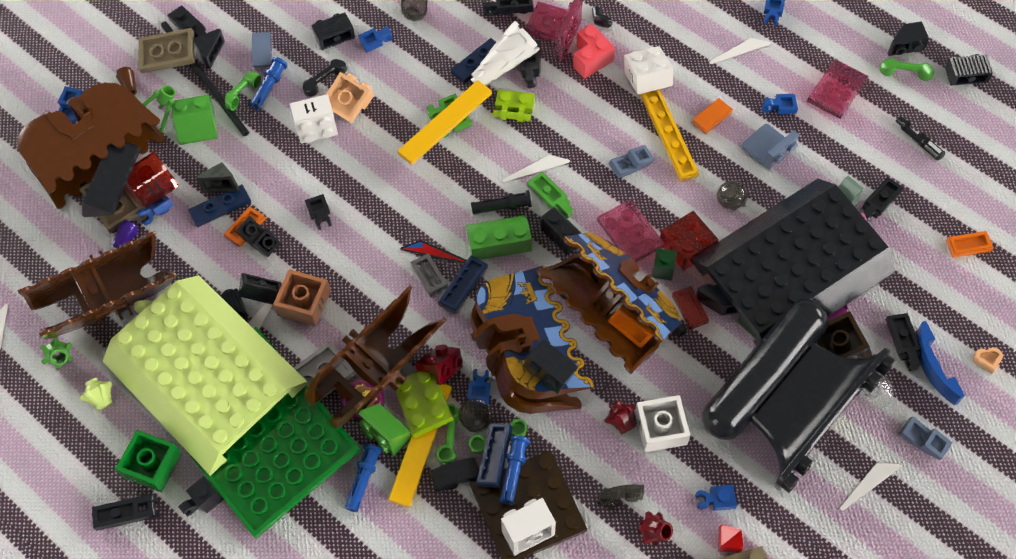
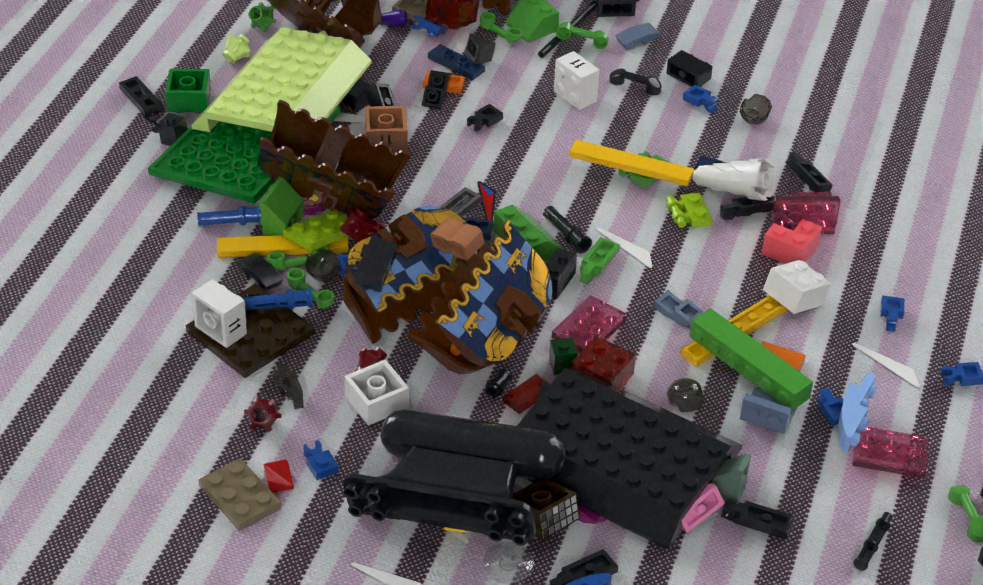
camera: 65 degrees right, 20 degrees down
blue pin [249,57,288,110] -> none
light nougat plate [326,72,375,124] -> none
dark blue plate [476,423,513,488] -> none
black arm [592,6,613,28] -> none
none -> nougat brick [430,218,485,260]
none -> bright green bar [480,12,523,42]
none -> bright green brick [689,308,813,411]
none -> light blue slope [838,372,878,454]
none -> blue plate [880,295,905,332]

